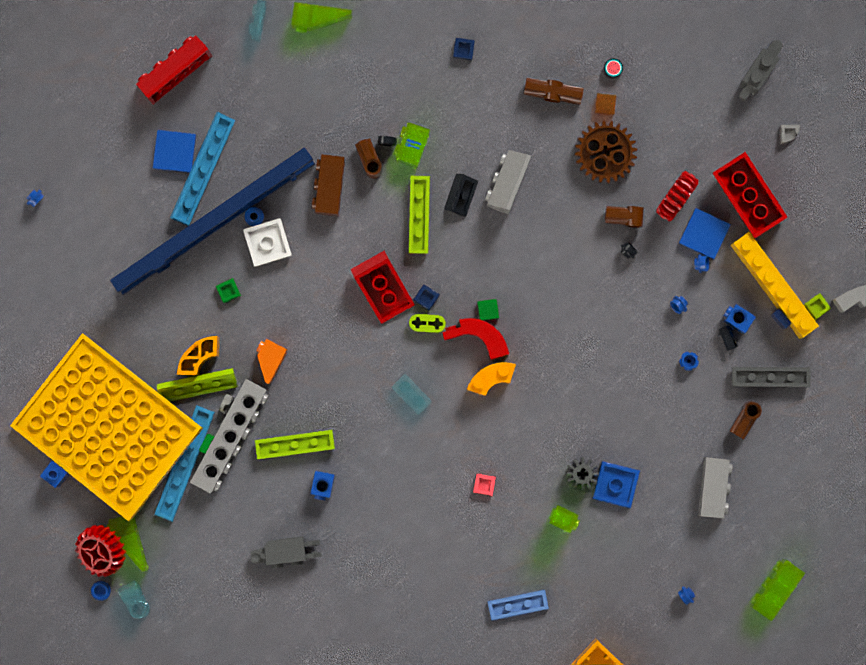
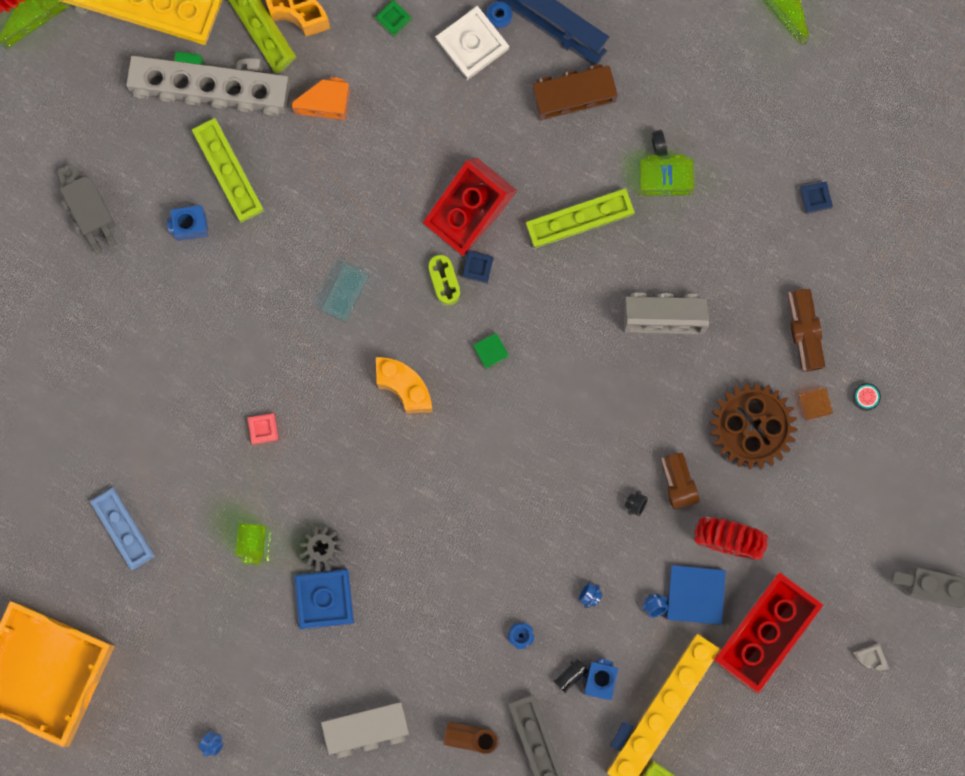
camera: 70 degrees right, 5 degrees down
dark azure tile [154,405,215,522] -> none
reddish brown piece [355,138,383,179] -> none
red arch [442,318,509,360] -> none
black slope [444,174,478,217] -> none

